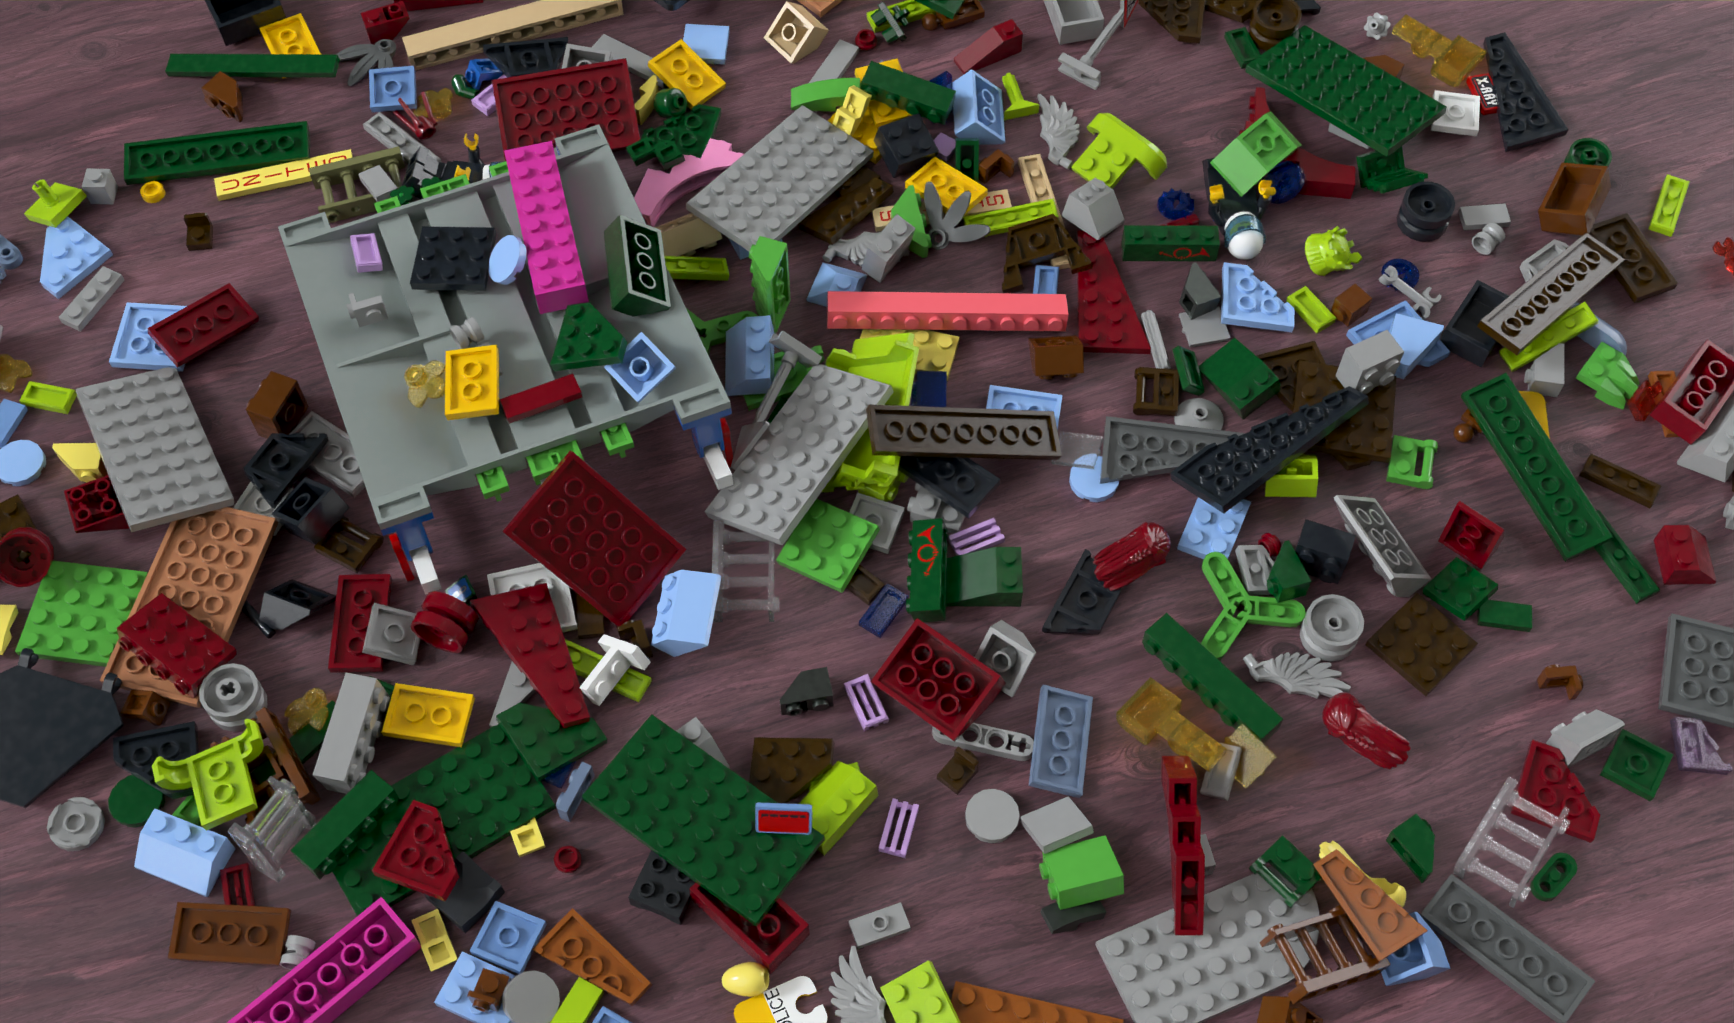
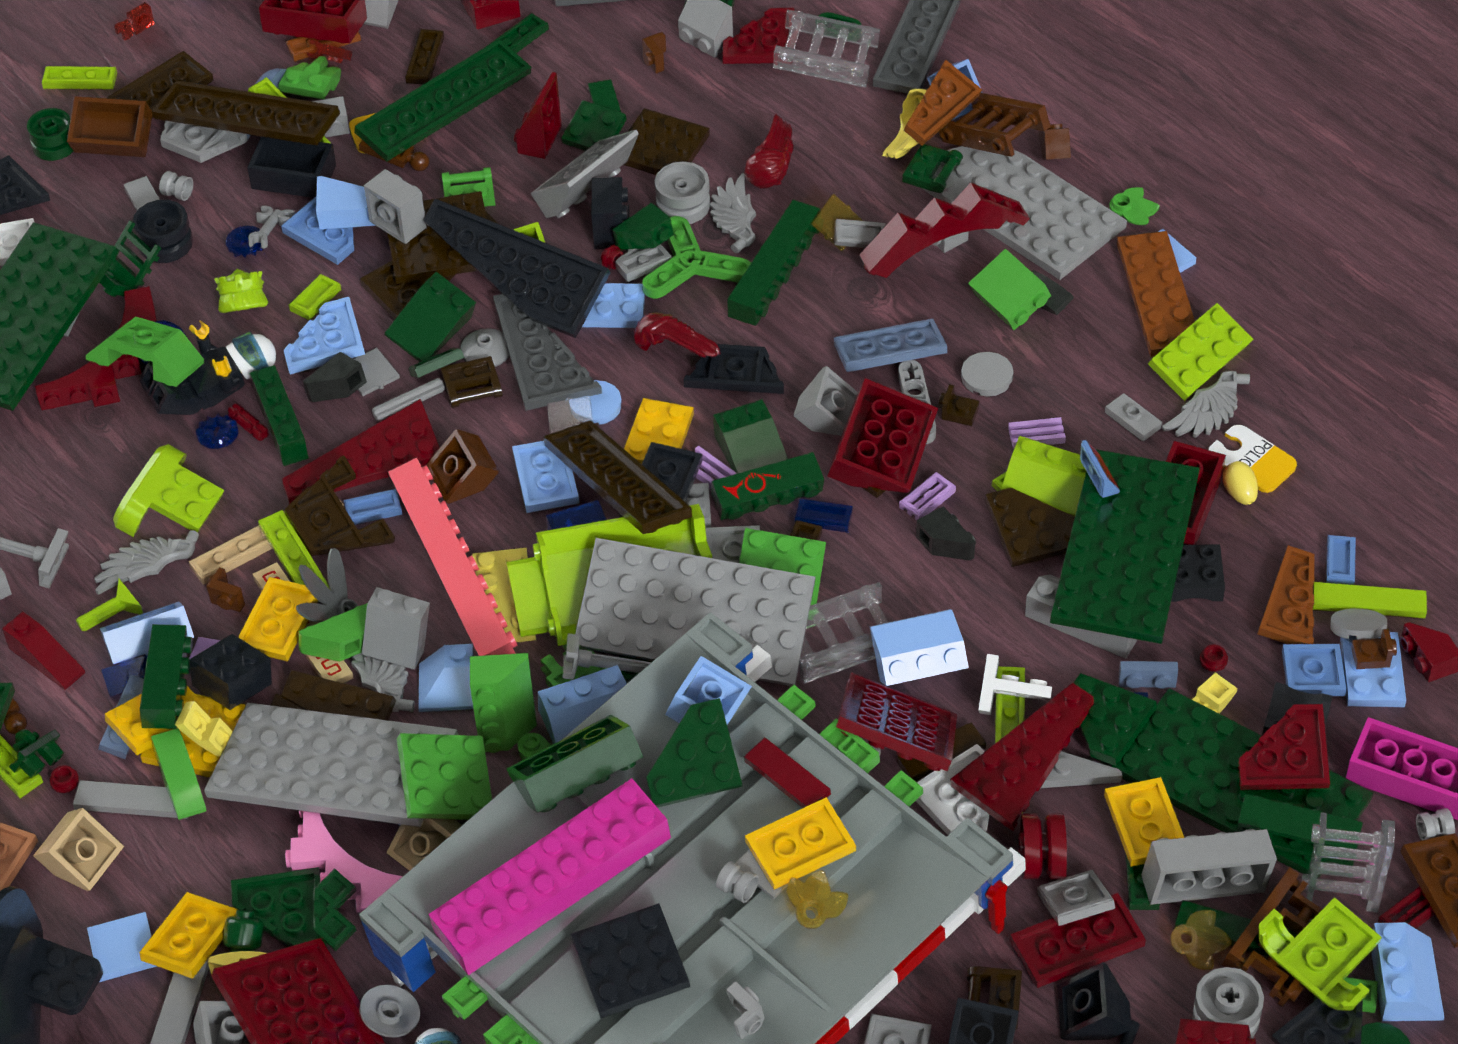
camera: 110 degrees left, 10 degrees down
light yellow slope [411,909,458,972] -> none
light blue tile [488,235,527,285] -> none
dark brown bracket [617,619,653,658] -> none
dark green slope [955,138,979,183] -> none
light grey tile [1020,796,1094,854] -> none
light grey slope [1062,178,1125,240] -> none
clear yellow plate [1116,677,1226,772] -> none
reddish brown brick [1331,284,1372,327] -> none
dark green slope [1386,813,1435,883] -> none
none -> bright green plate [397,733,492,820]
none -> yellow plate [624,398,694,464]

